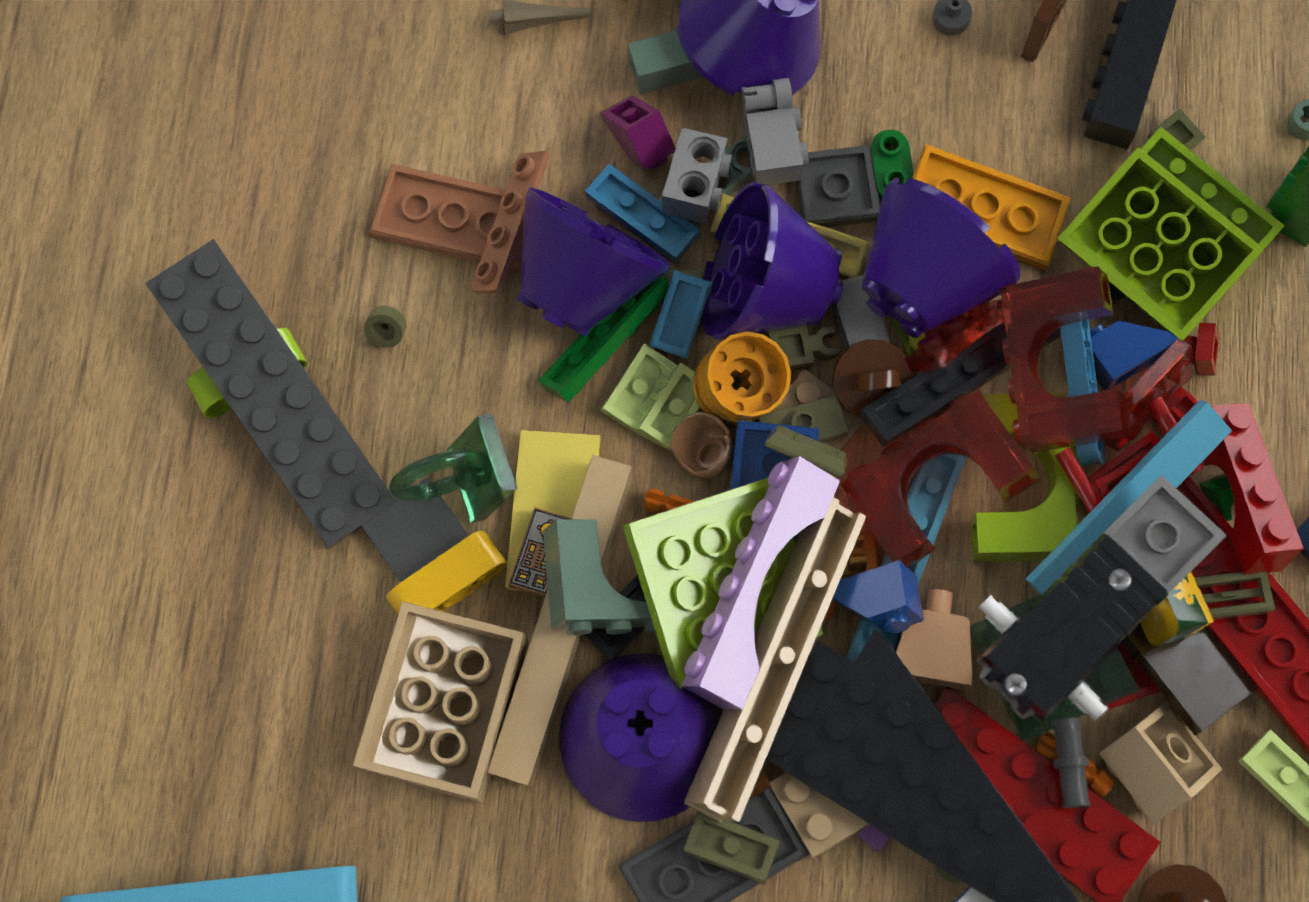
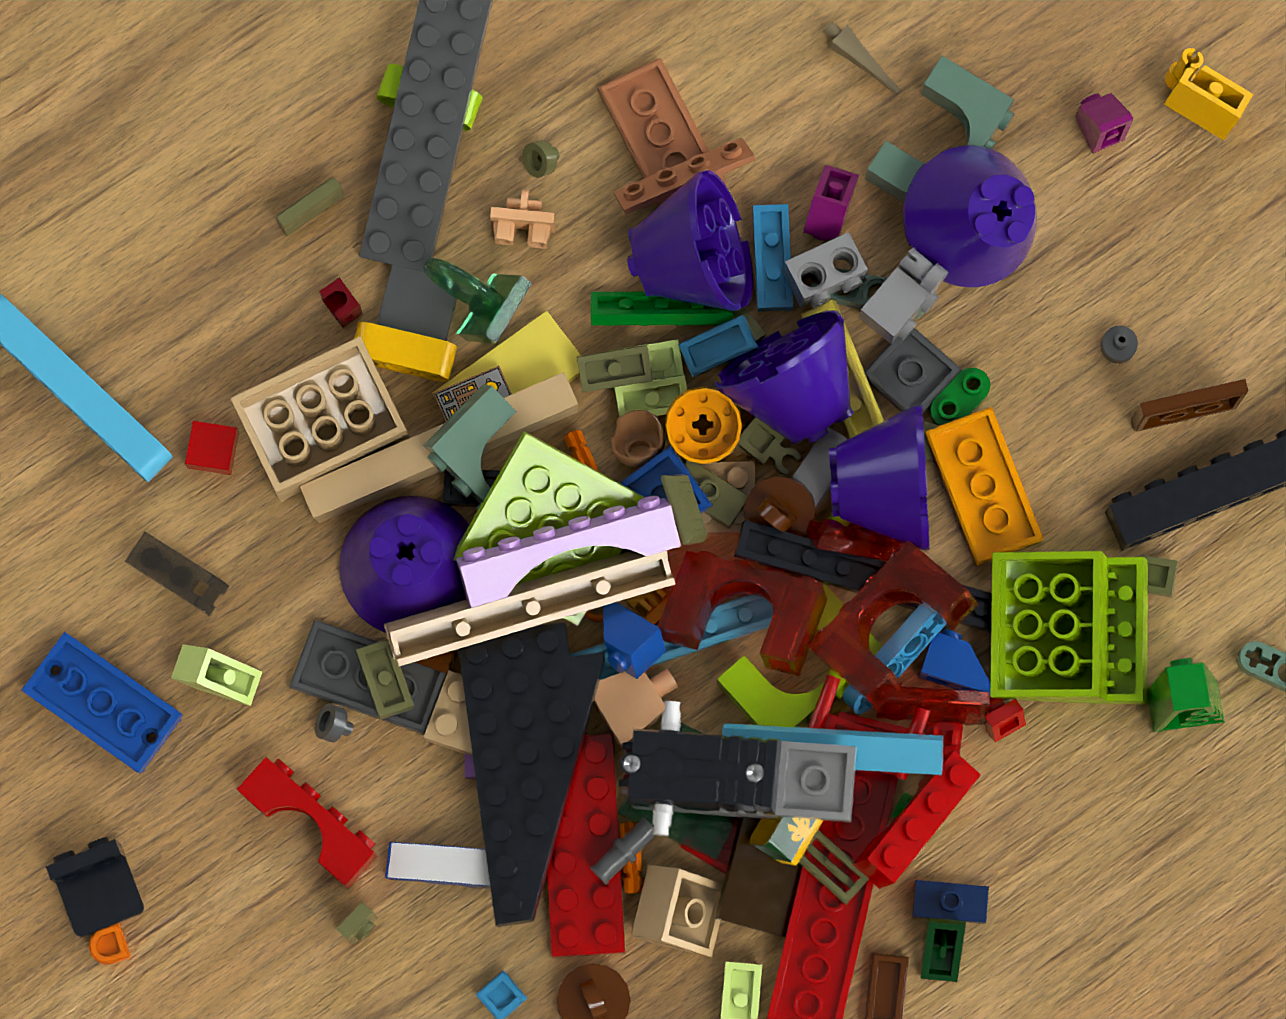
camera: 45 degrees right, 5 degrees up
none -> red piece [185,421,239,475]
none -> olive tile [276,177,344,236]
none -> dark red piece [319,277,363,328]
none -> light nougat hips [490,189,556,249]
none -> olive plate [577,345,653,392]

